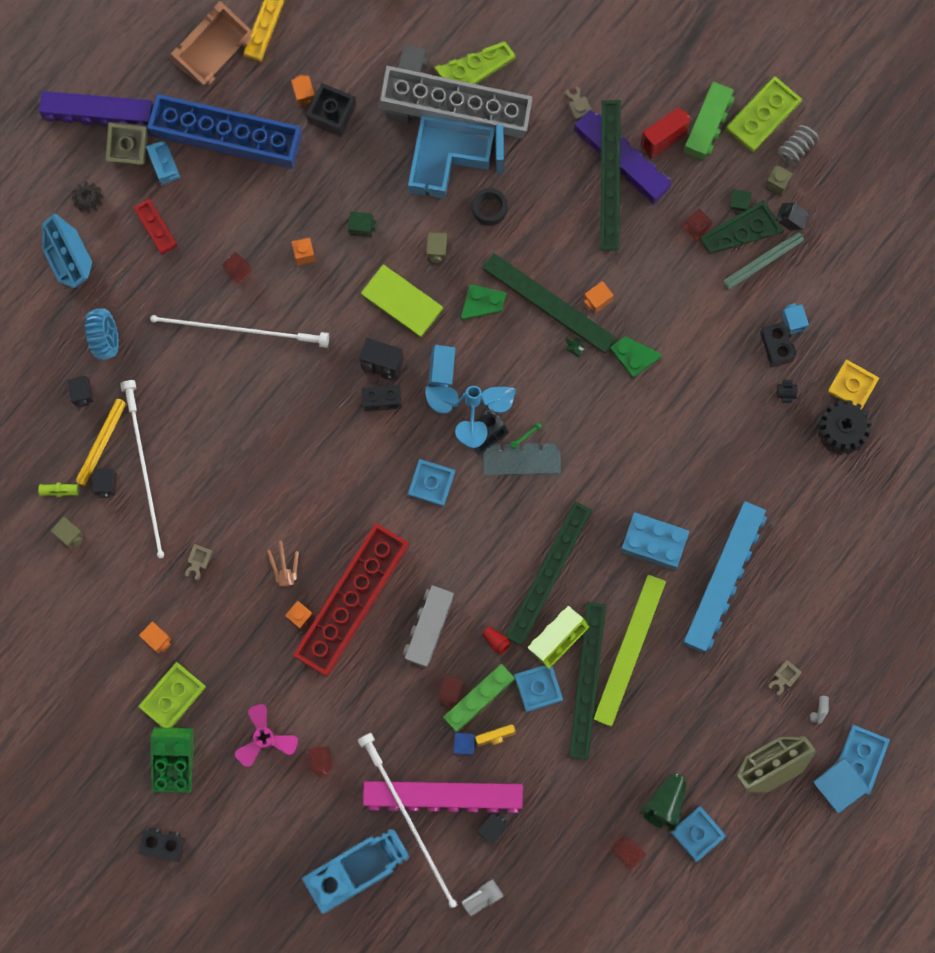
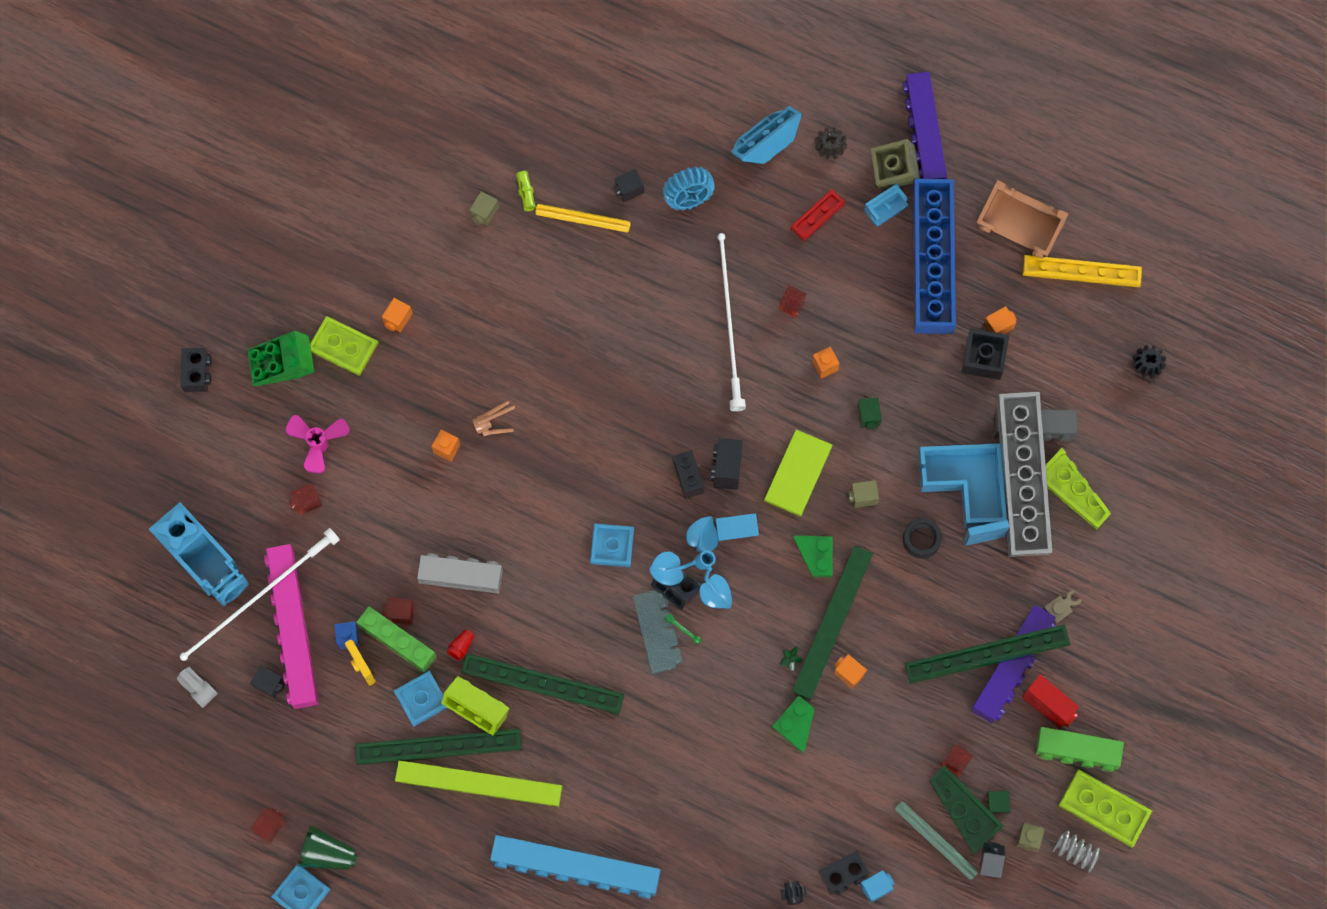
camera: 75 degrees right, 5 degrees down
black brick [93,469,116,498] -> none
white piece [120,380,164,558] -> none
dark tan plate [185,544,213,581] -> none
red brick [293,523,410,678] -> none
dark azure brick [621,512,689,571] -> none

